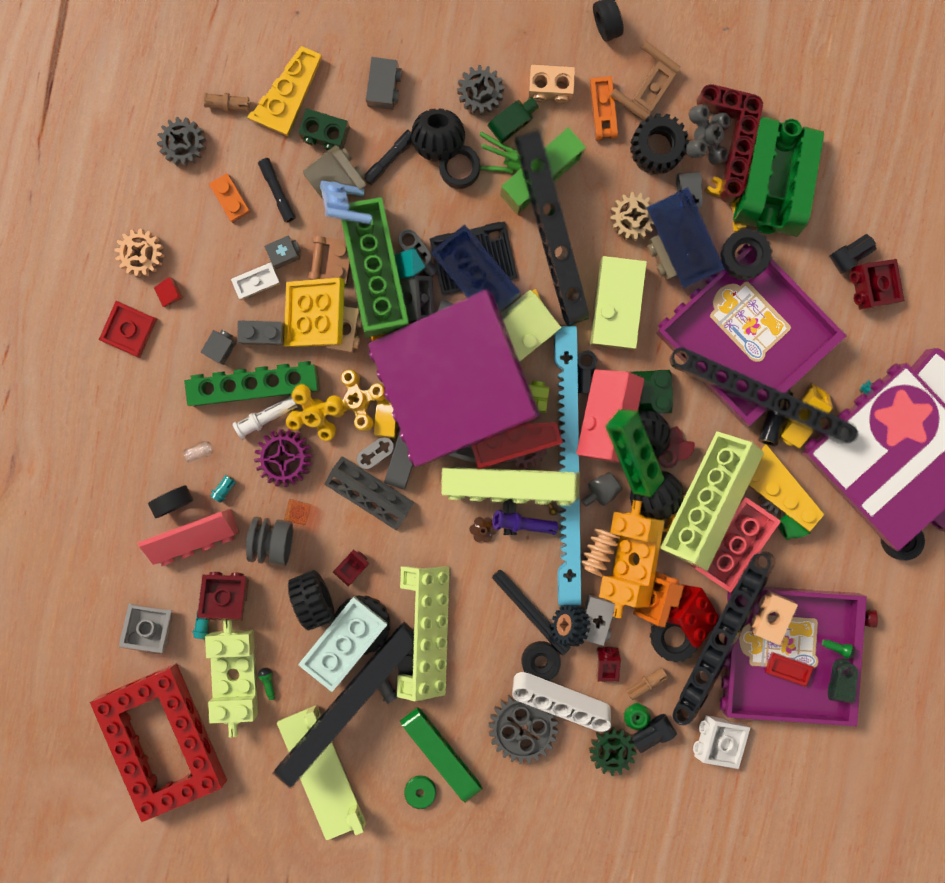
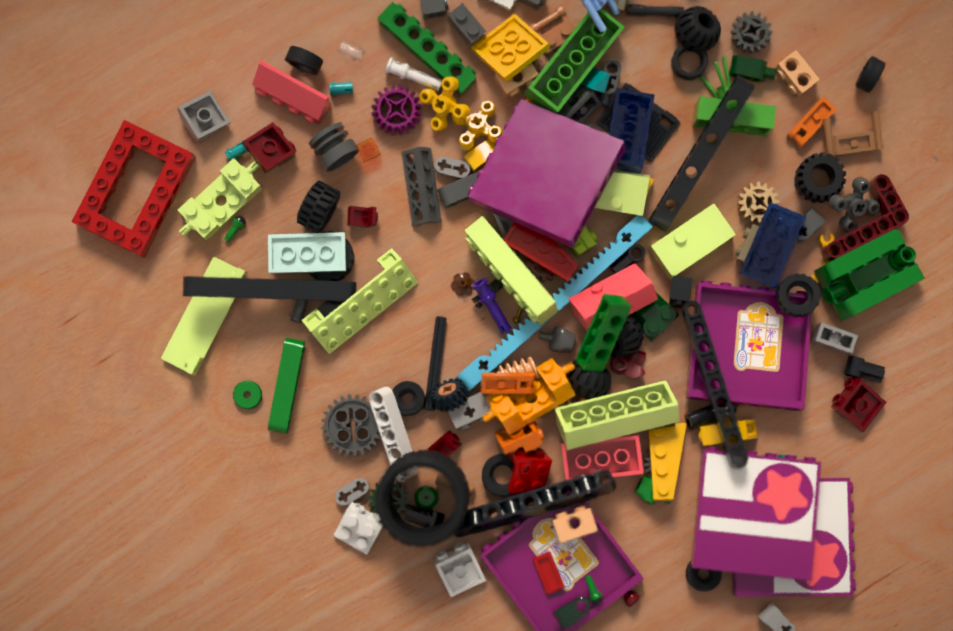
camera: 50 degrees right, 5 degrees down
none -> white plate [333,502,382,555]
none -> light grey beam [335,478,369,505]
none -> black tyre [375,450,470,548]
none -> orange plate [480,371,536,394]
none -> black brick [669,276,692,308]
none -> light grey brick [811,322,858,355]

